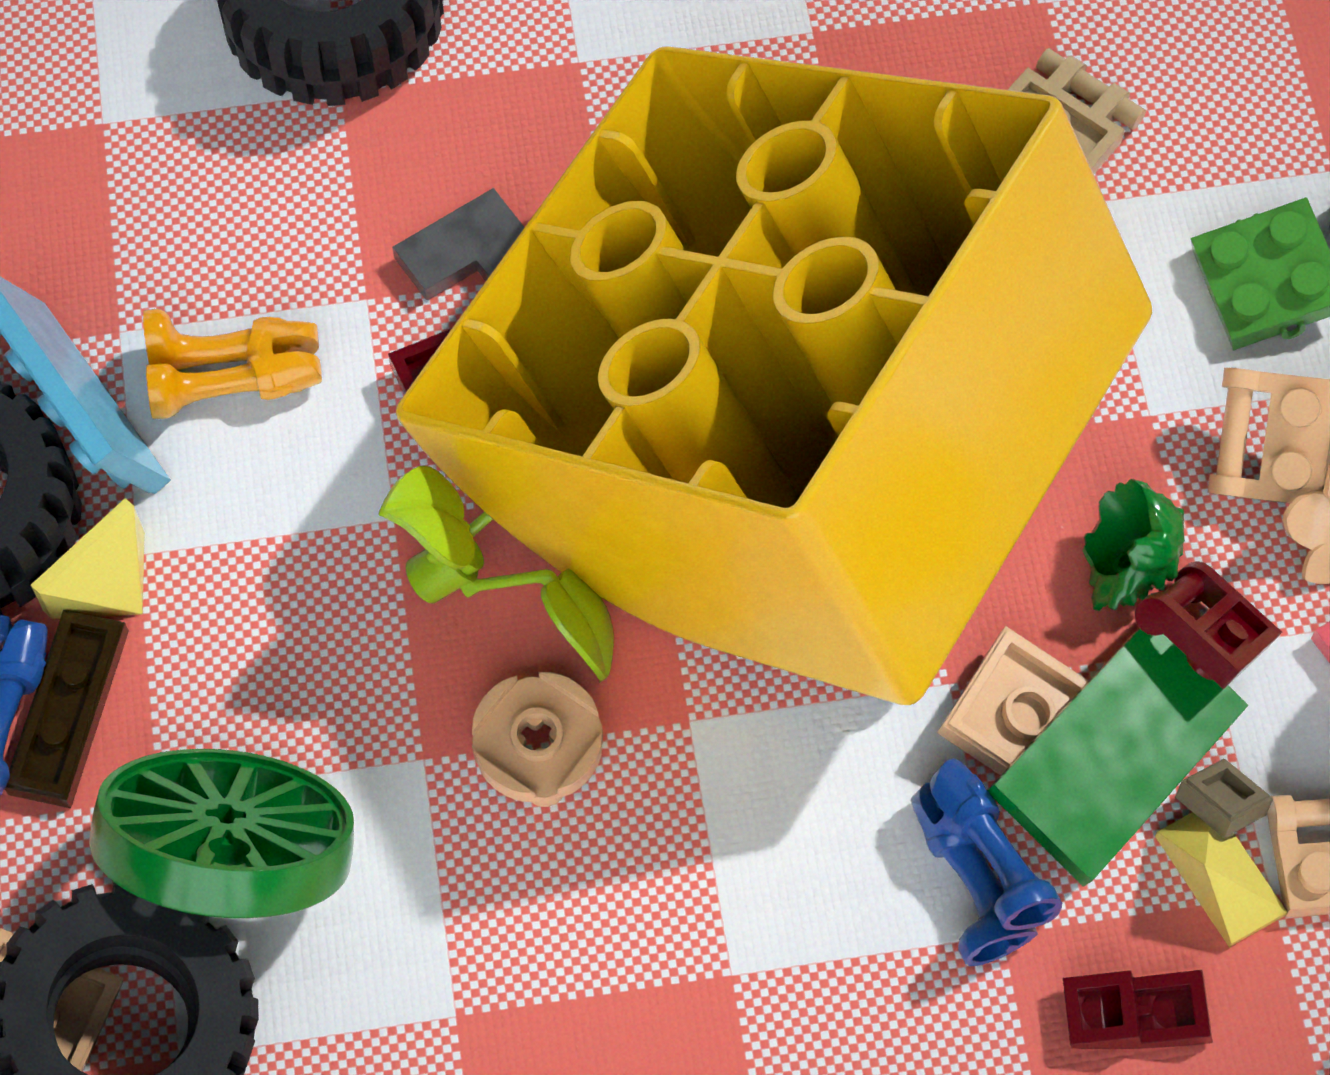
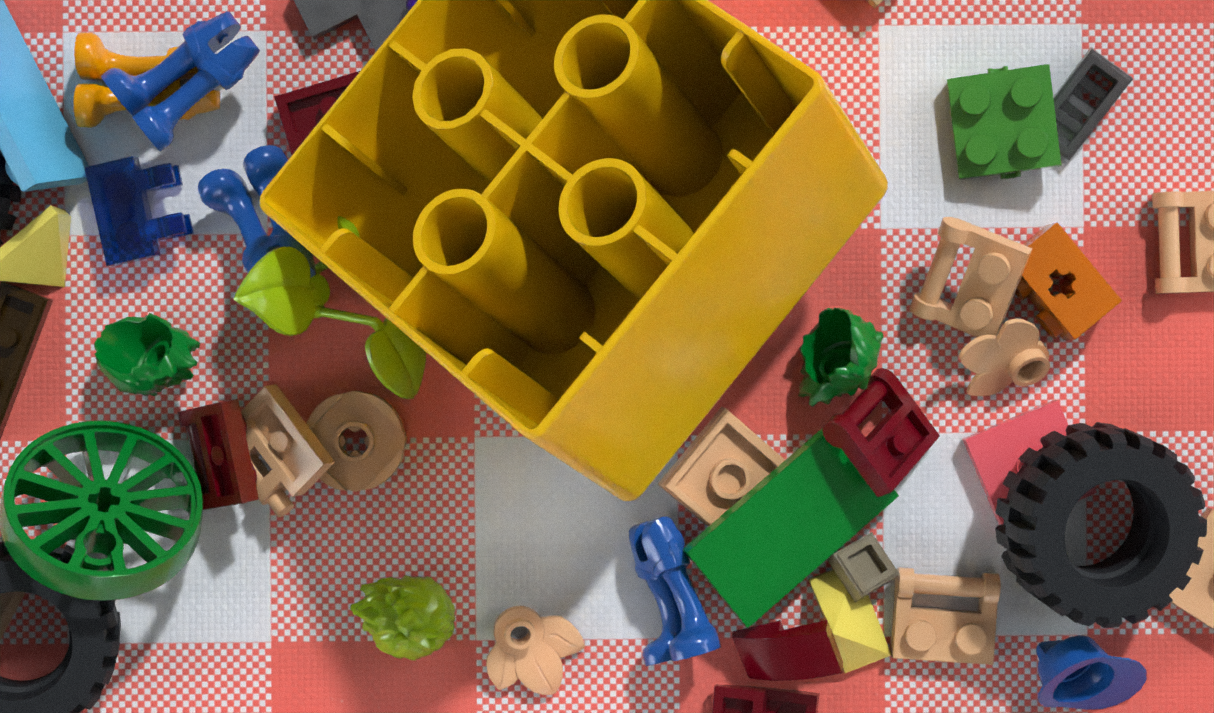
camera: 10 degrees right, 25 degrees up
none -> clear blue plate [84,156,194,267]
none -> green hair [94,313,200,397]
none -> blue piece [101,11,260,152]
none -> dark red plate [177,399,259,510]
none -> blue piece [198,145,316,278]
none -> light nougat plate [241,385,335,517]
none -> lime hair [350,575,455,660]
none -> light nougat plate [486,606,585,695]
none -> dark red slope [732,620,843,681]

